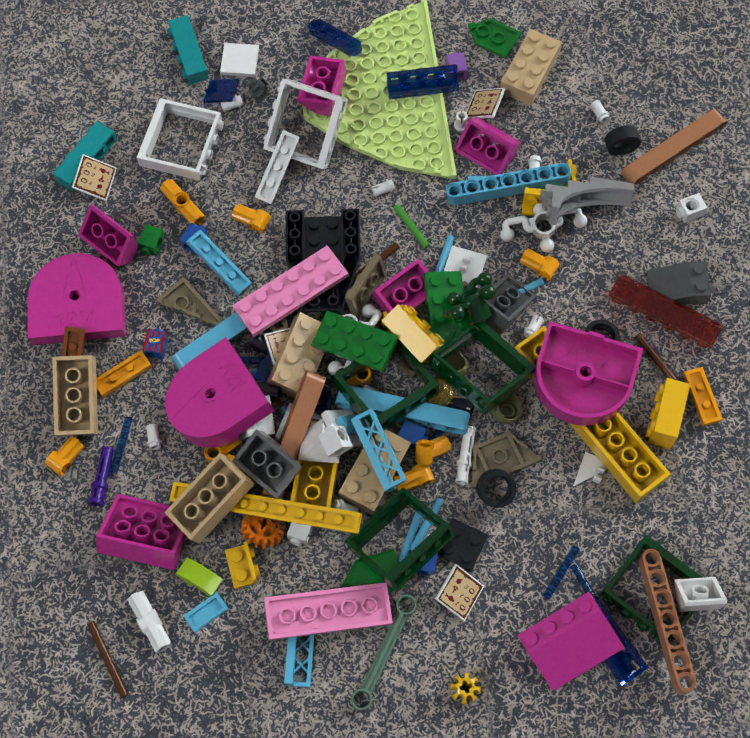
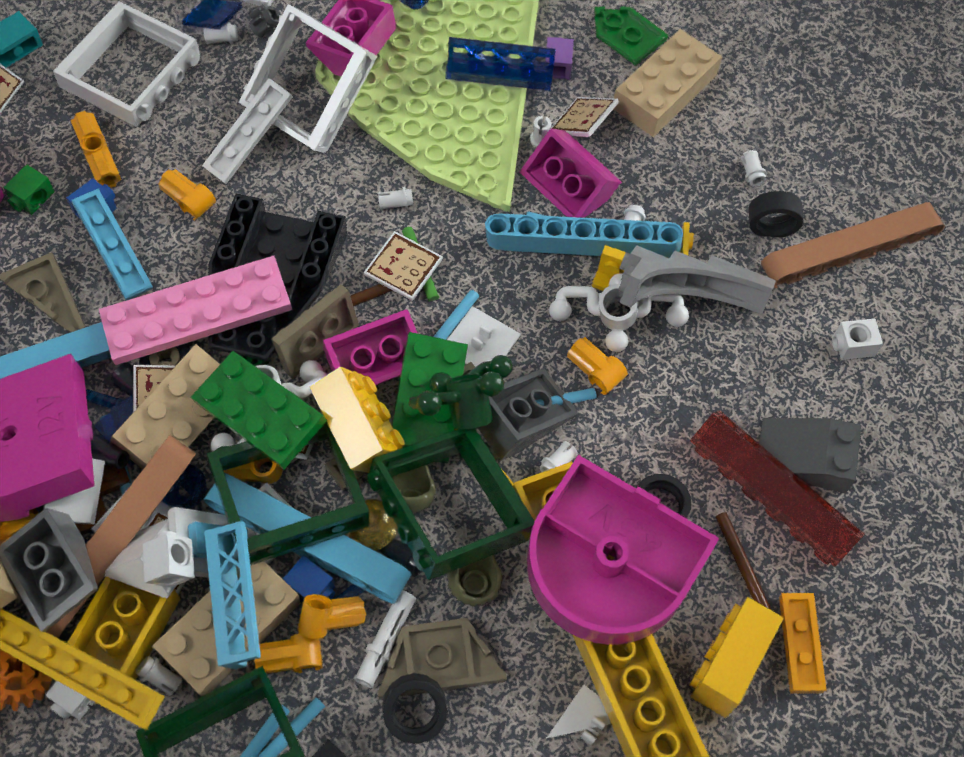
camera: 10 degrees right, 5 degrees down
none -> piece [364,231,443,301]

